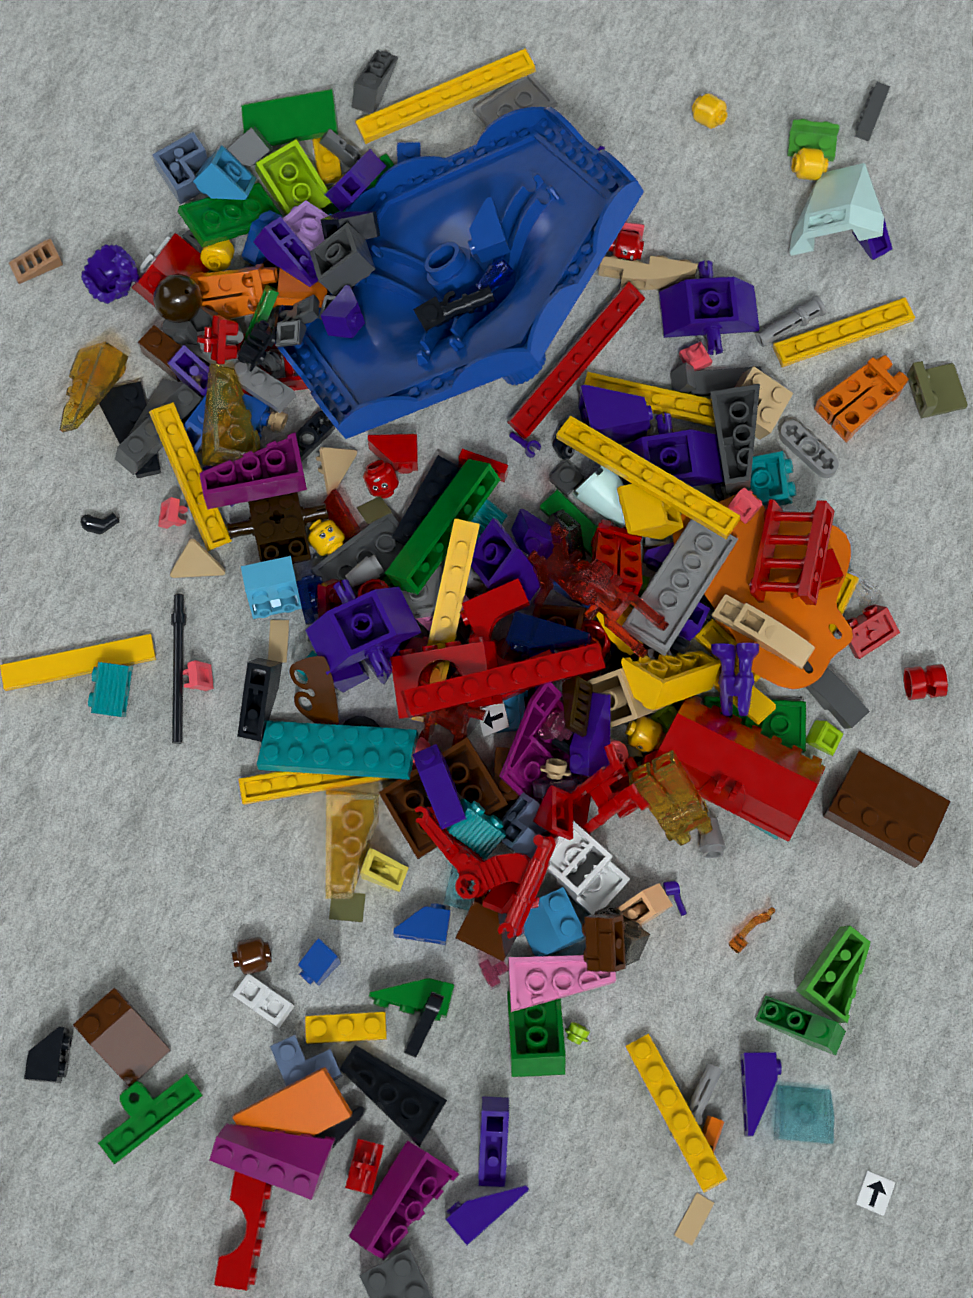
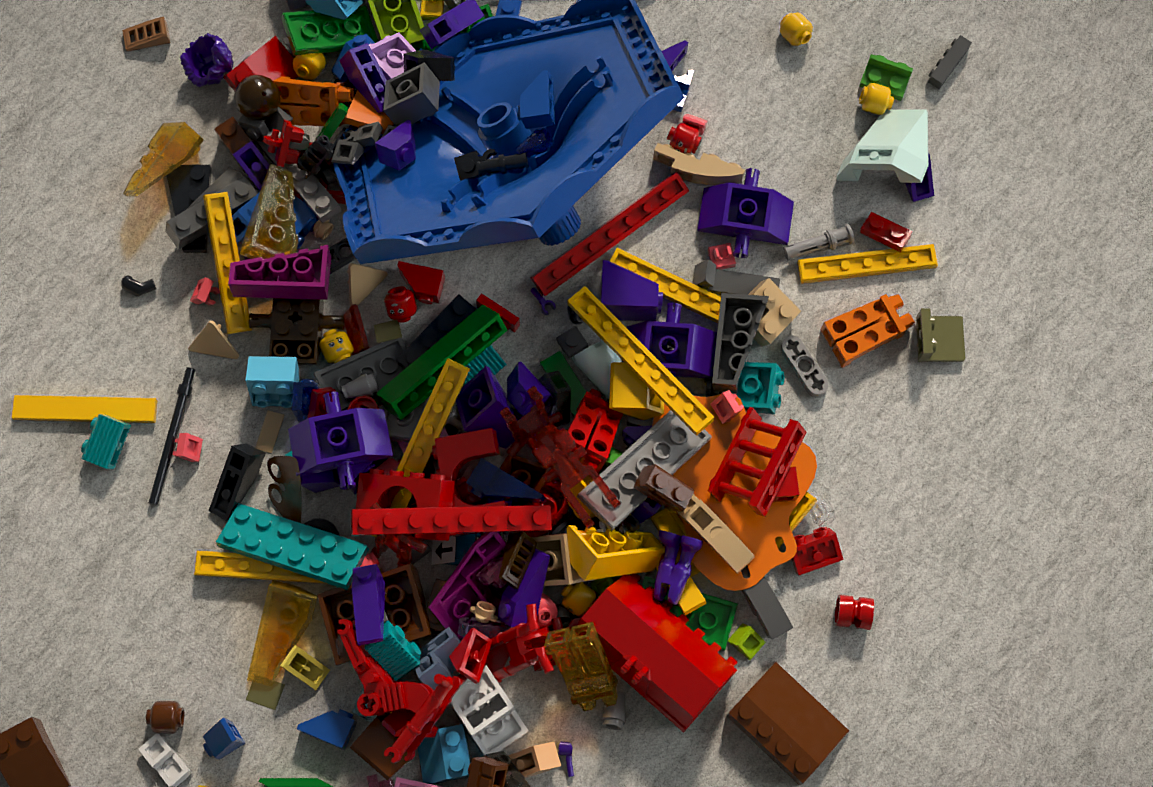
camera: 15 degrees right, 0 degrees up
none -> reddish brown brick [633,464,694,513]
none -> red plate [860,211,912,253]

